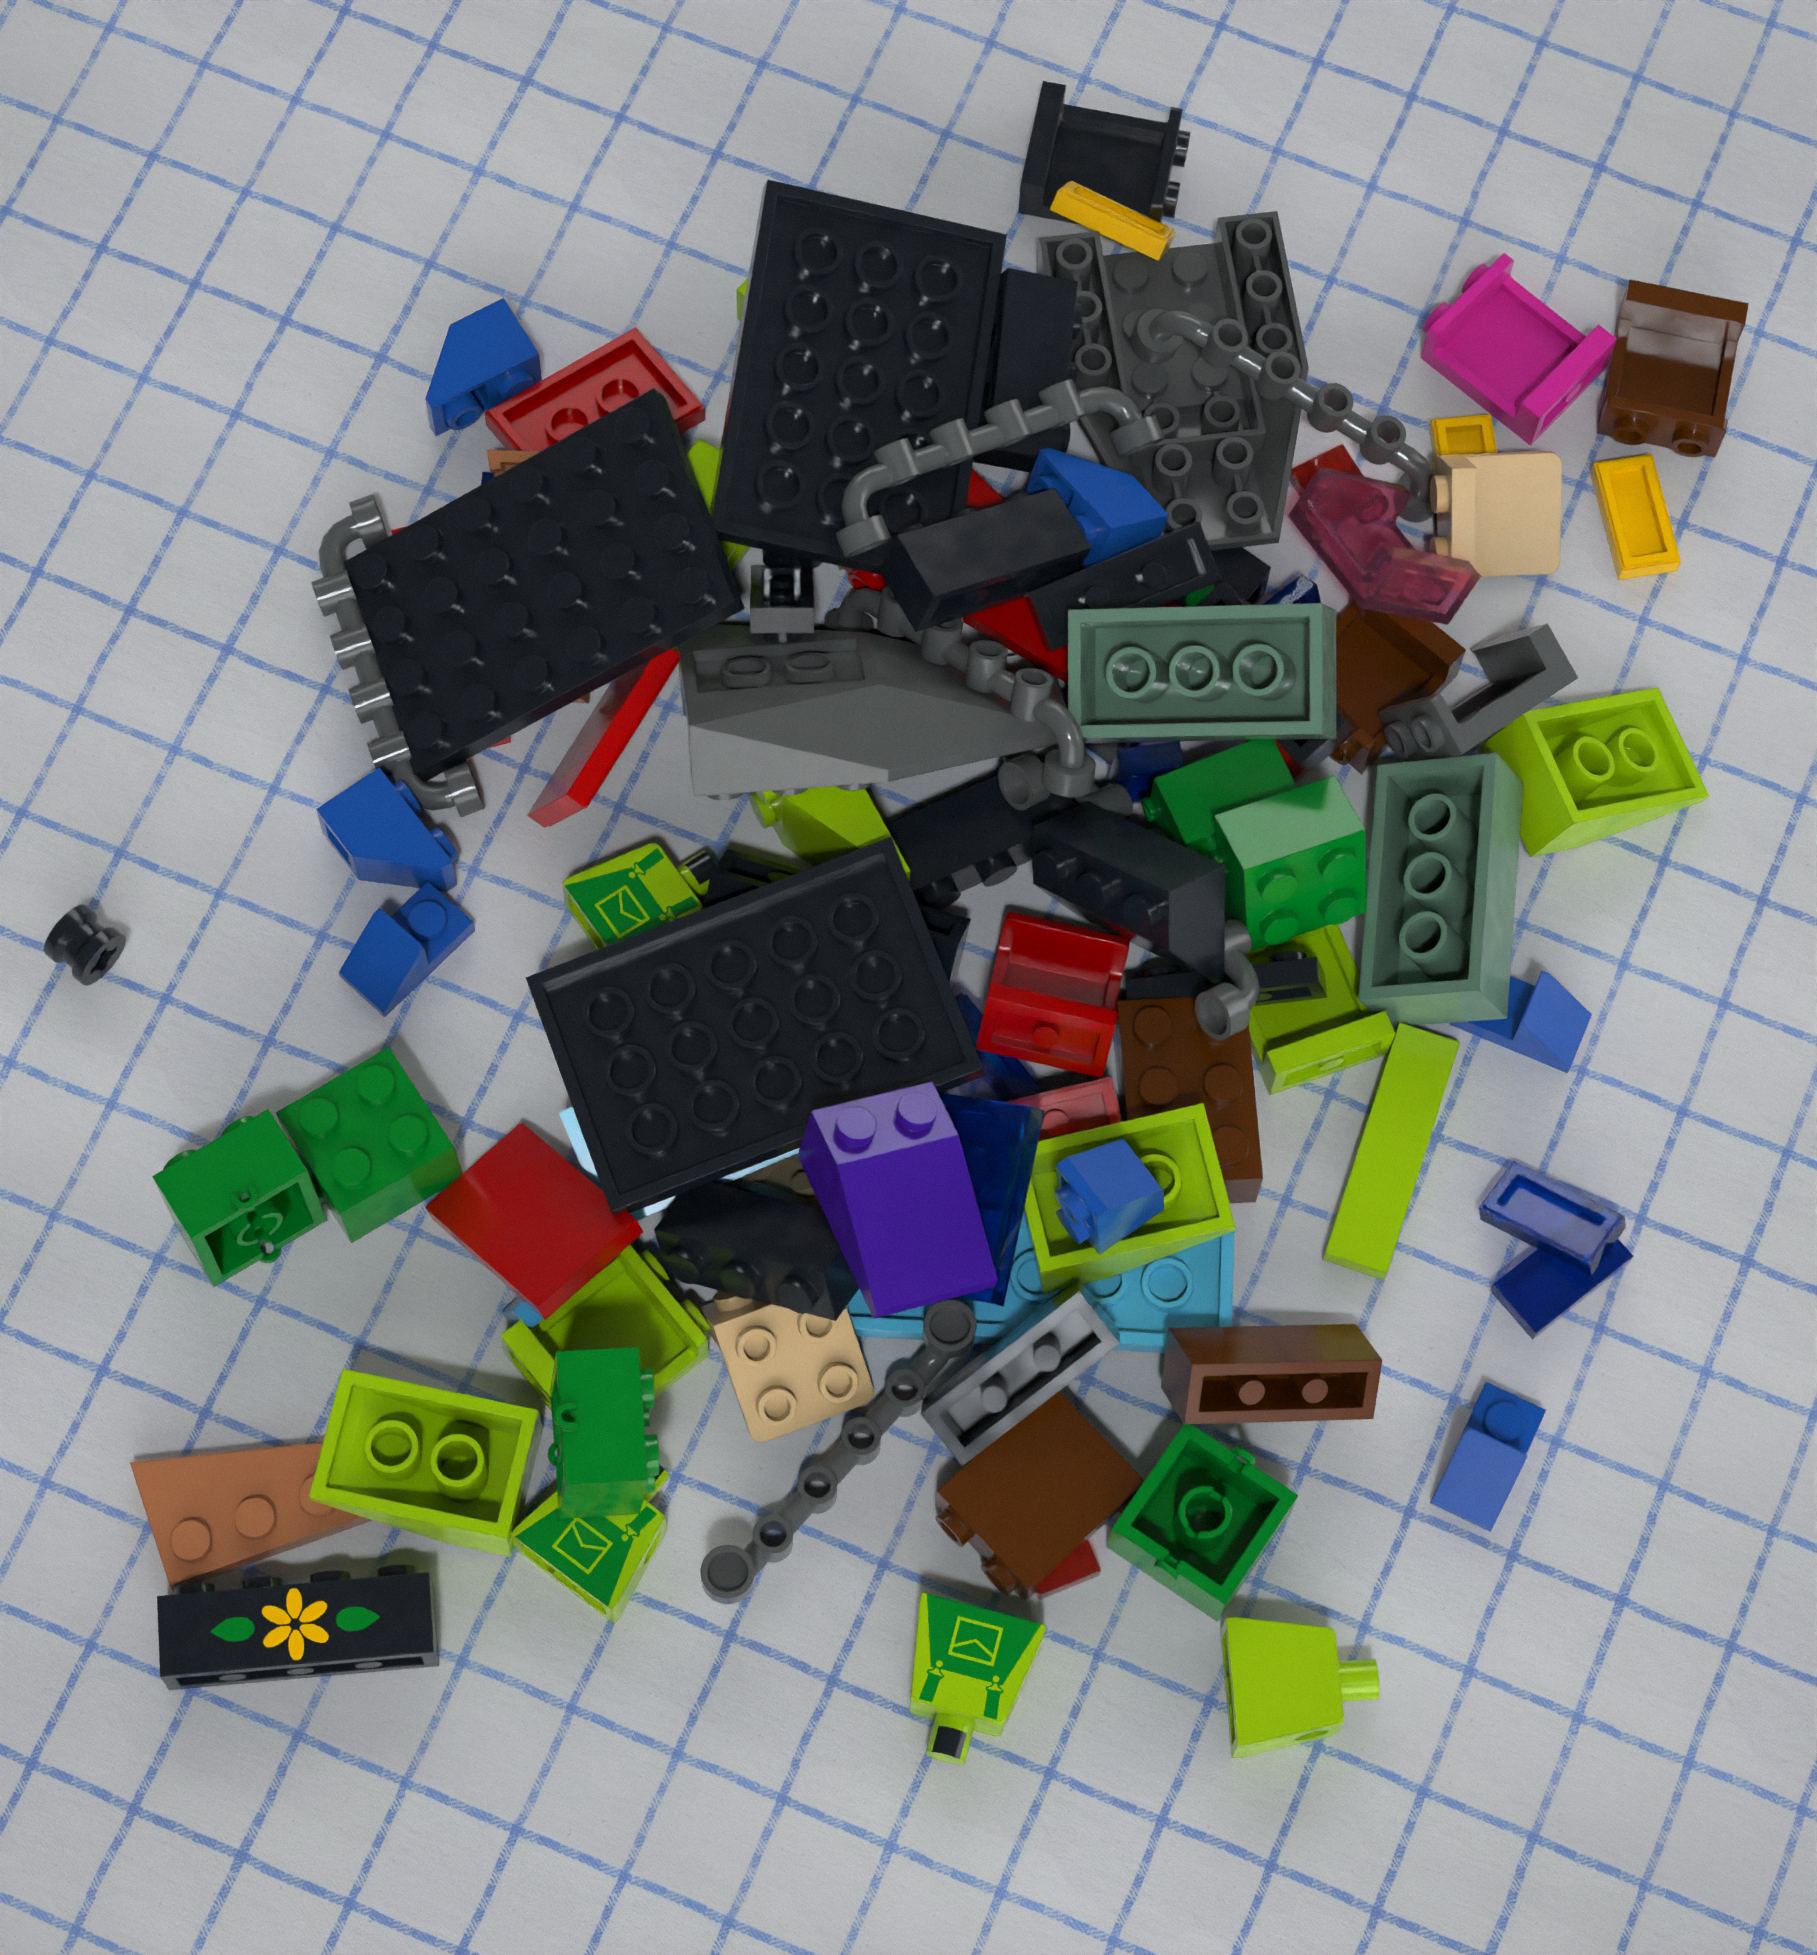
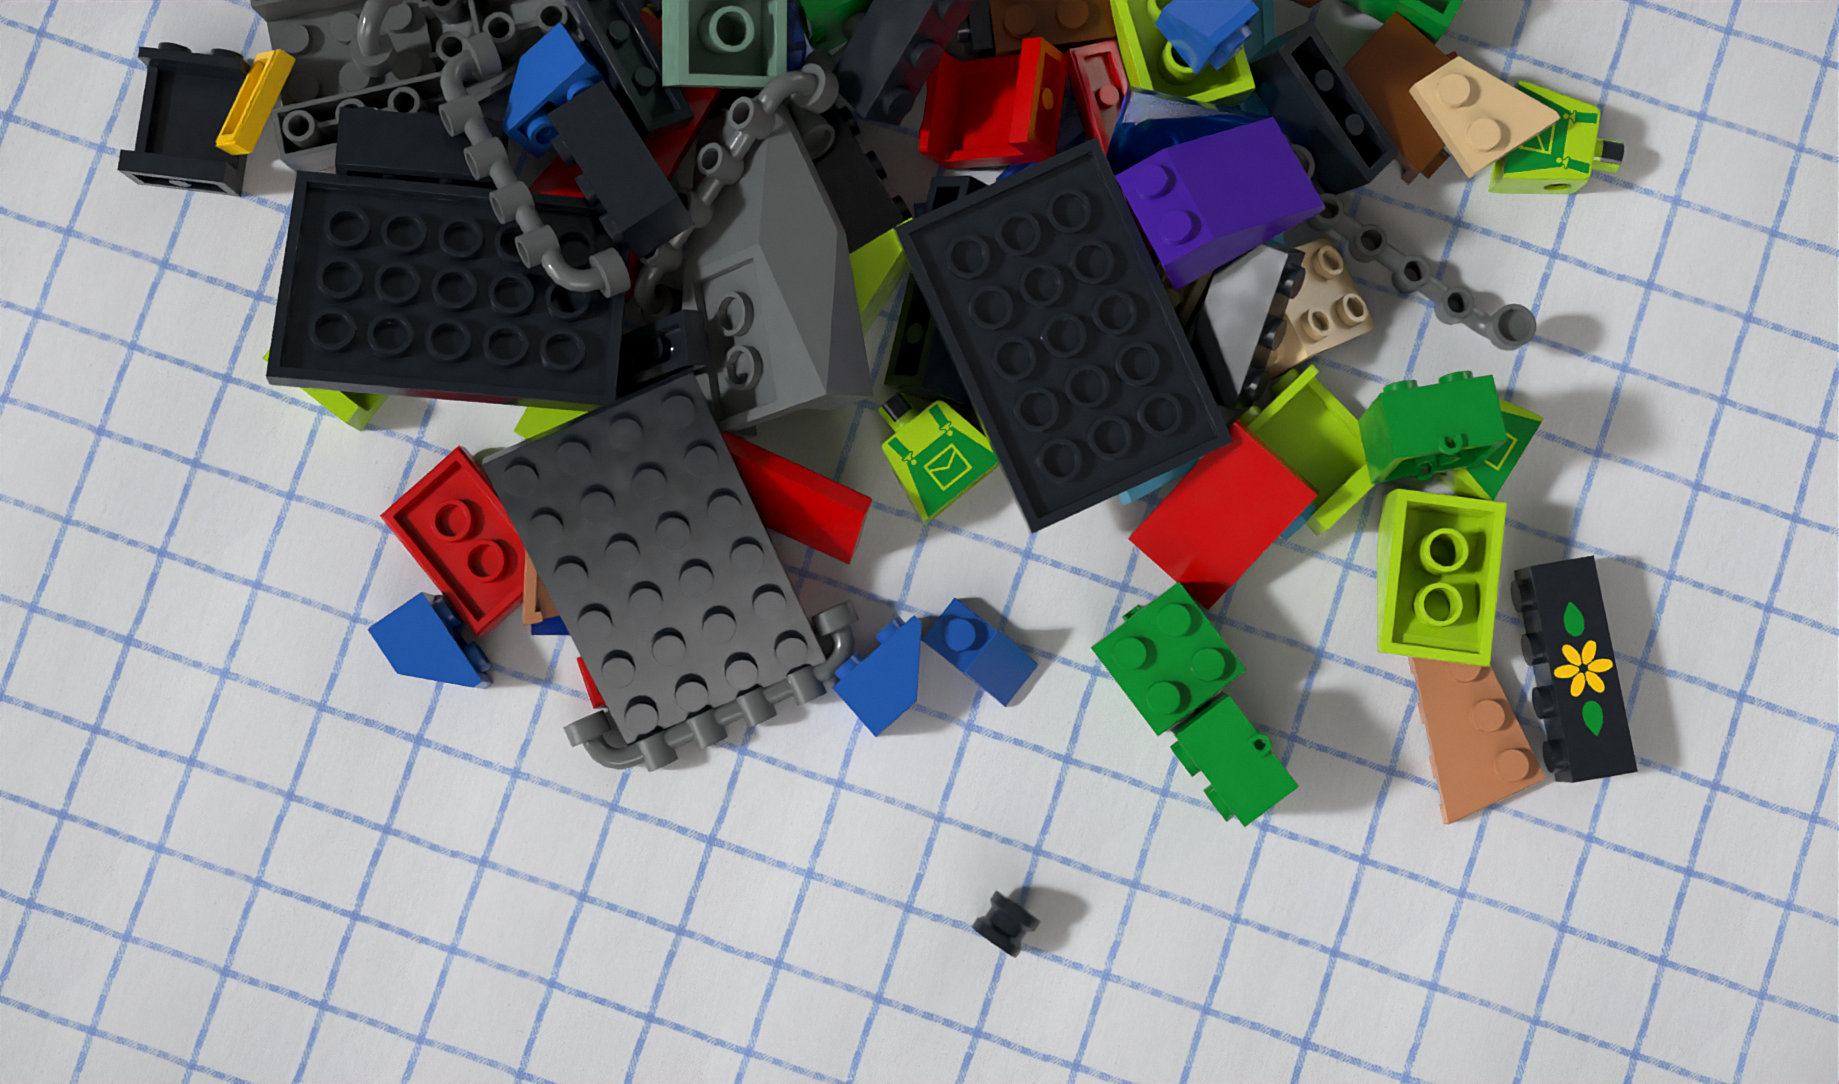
camera: 90 degrees left, 15 degrees up
none -> tan wing [1409,56,1560,179]

